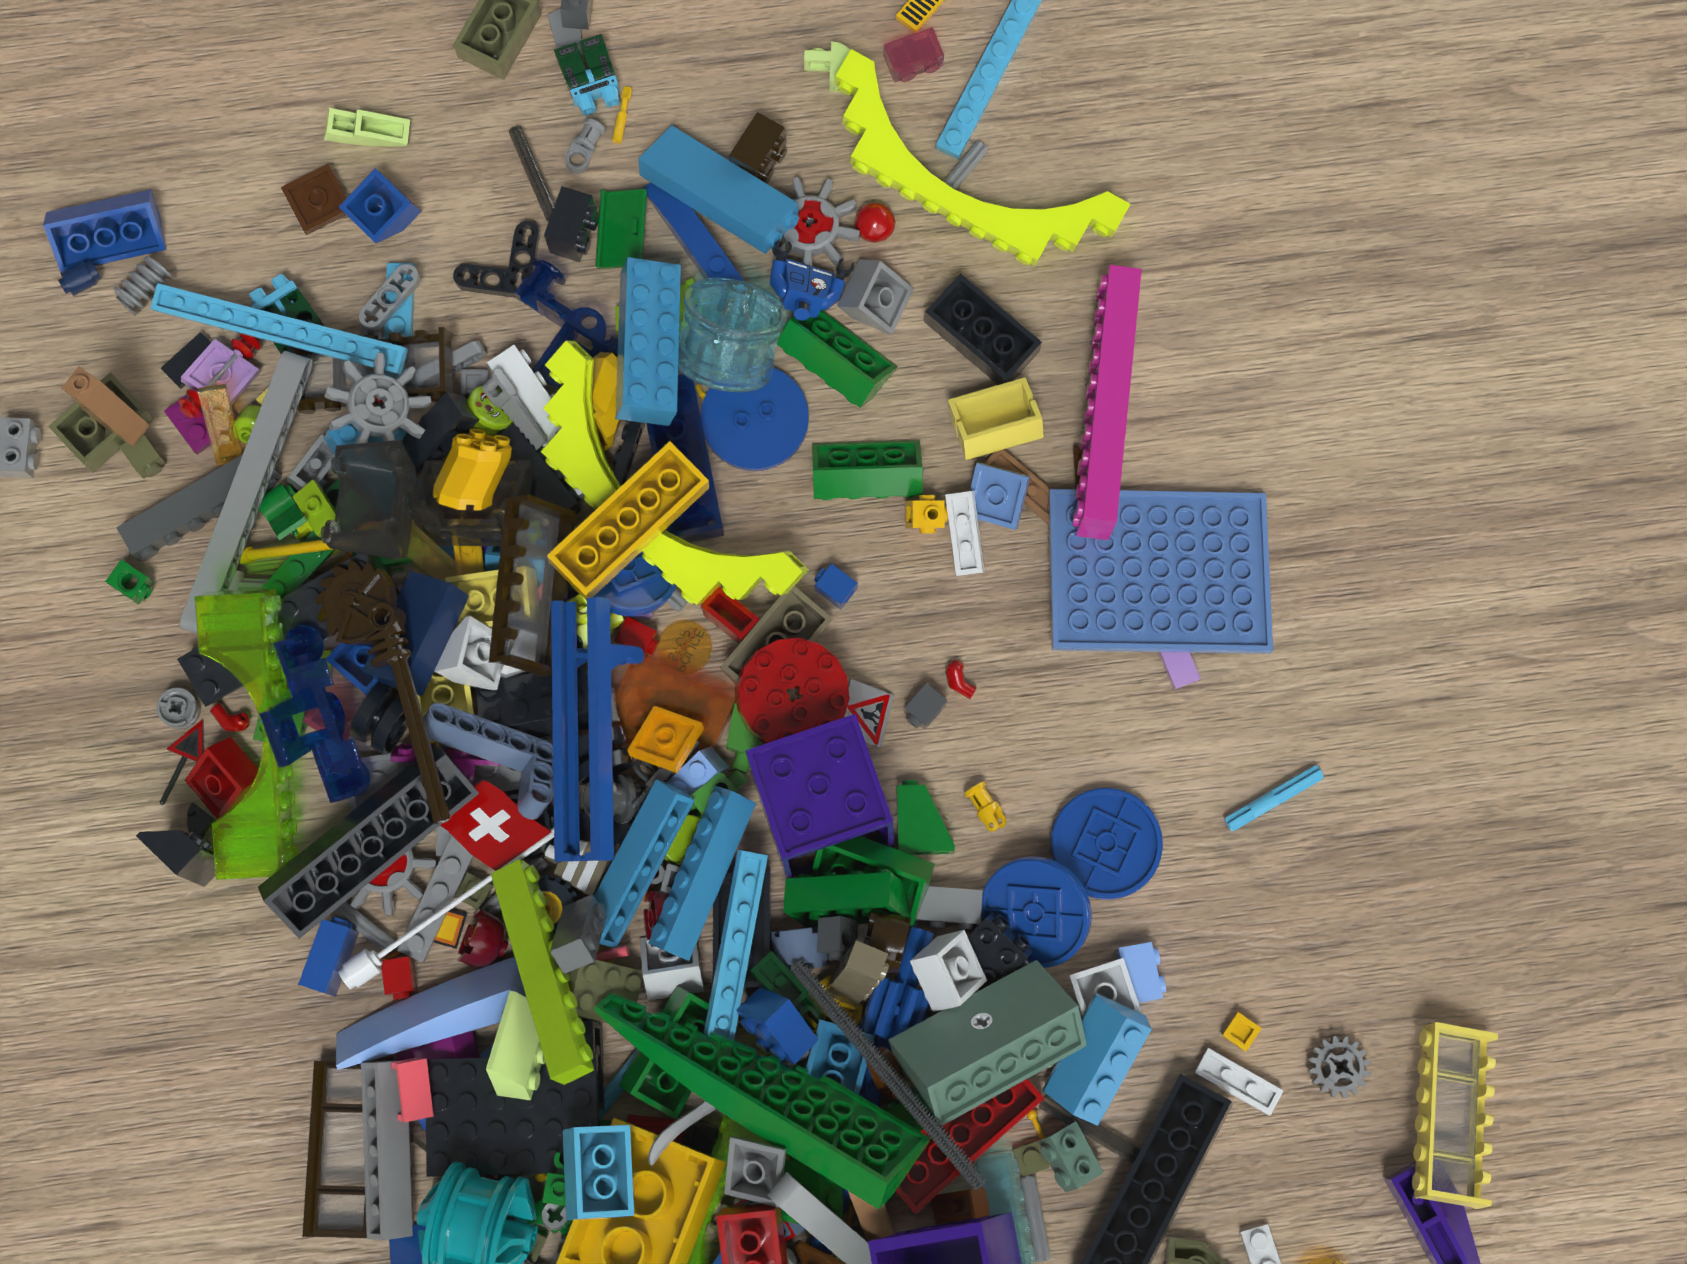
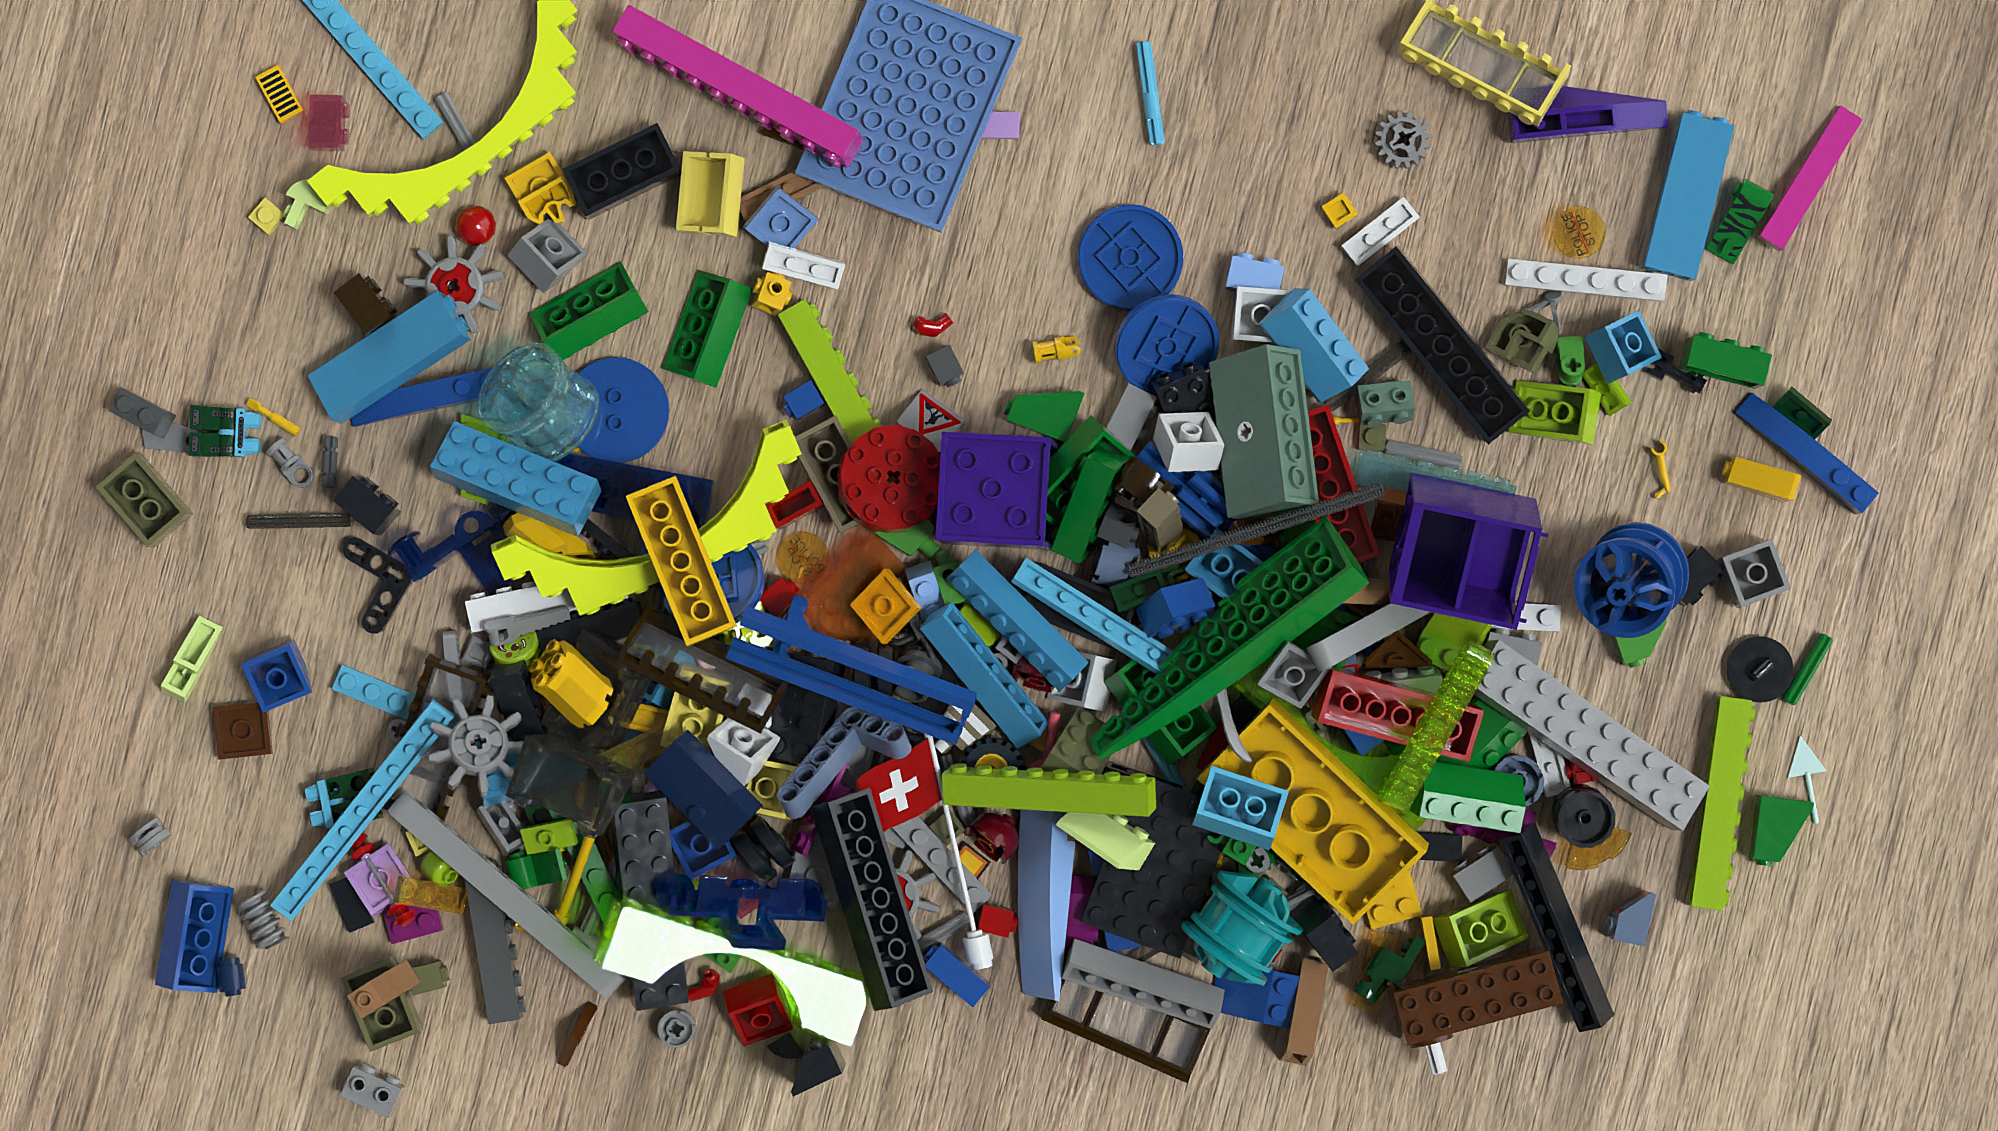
camera: 65 degrees left, 10 degrees up
green brick [105,559,155,605] -> none
piece [160,719,204,805] -> none
dark brown piece [315,560,451,824] -> none
light grey beam [359,264,420,332] -> none
coral hinge [391,1058,433,1122] -> none
dark grey brick [550,894,607,974] -> none
green door [595,189,647,269] -> none
blue torso [770,239,854,321] -> none
none -> light grey wheel [128,817,171,857]
none -> light yellow plate [248,197,284,235]
none -> dark grey axle [321,436,338,488]
none -> yellow plate [505,152,576,225]
none -> reddish brown tile [558,1002,598,1068]
none -> lime brick [778,299,896,484]

